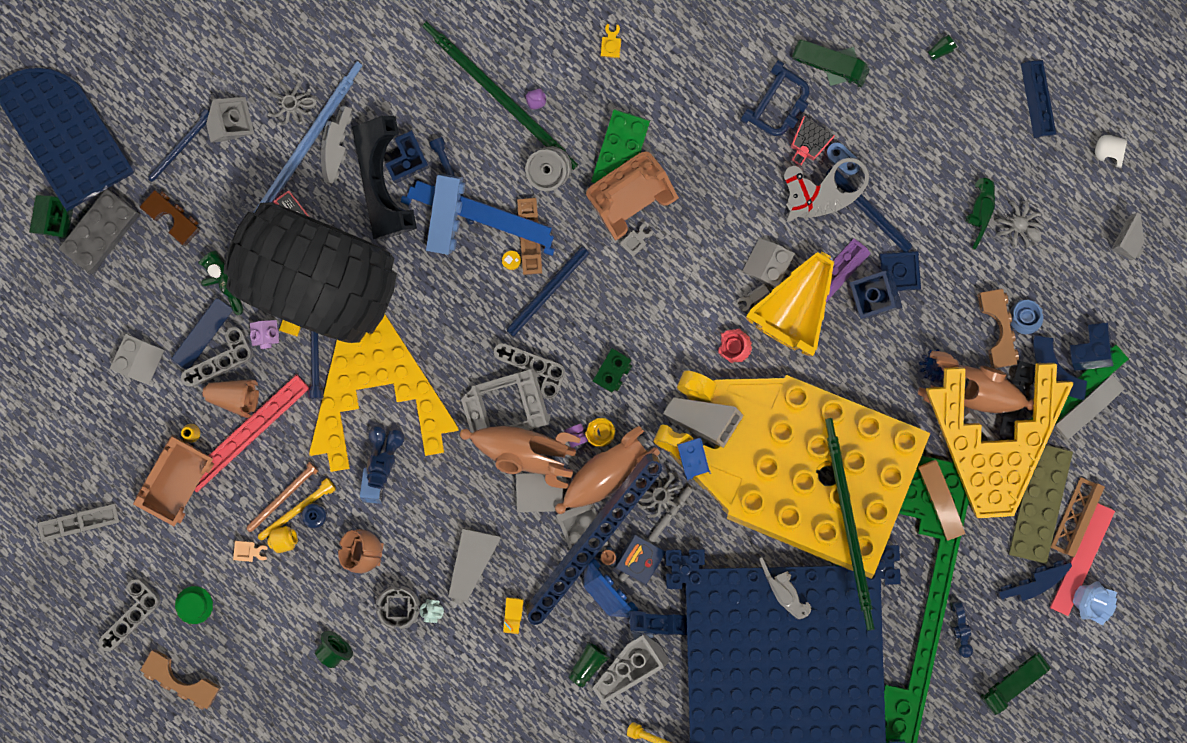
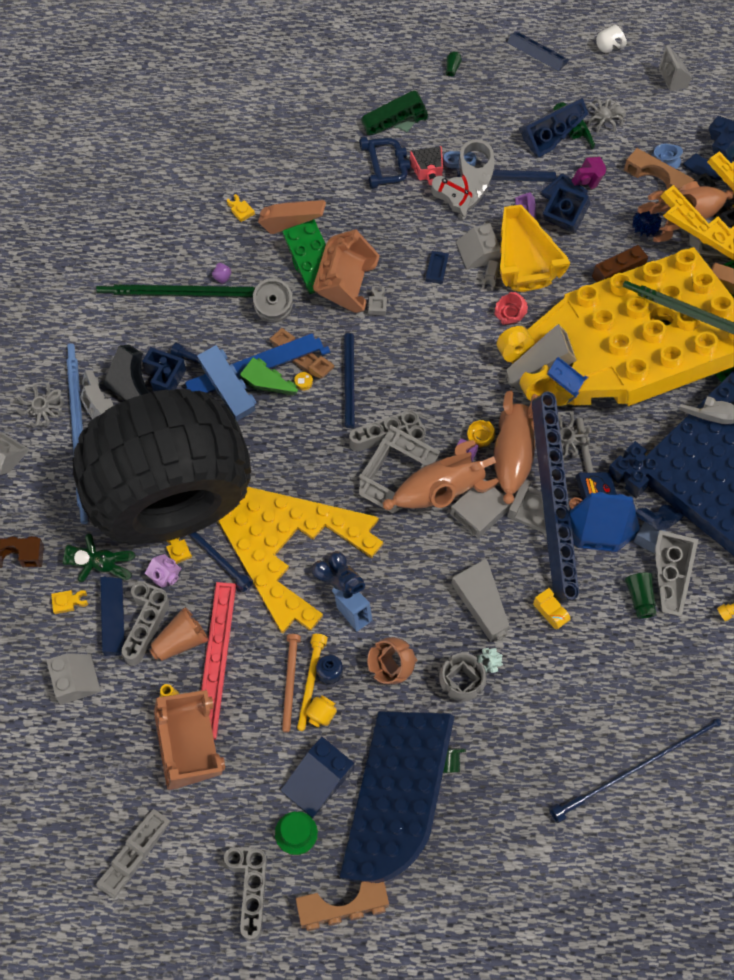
camera: 45 degrees left, 25 degrees down
light nougat plate [233,540,268,562] -> none
dark green brick [592,348,633,393] -> none
none -> yellow plate [51,590,88,614]
none -> bright green slope [240,357,298,395]
none -> nougat wedge [258,200,326,234]
none -> dark blue slope [280,736,355,818]
none -> dark blue plate [340,711,454,883]
none -> dark blue tile [425,251,449,284]
none -> dark blue wedge [519,98,589,158]
none -> magenta brick [572,157,606,189]
none -> reddish brown arch [592,245,648,282]

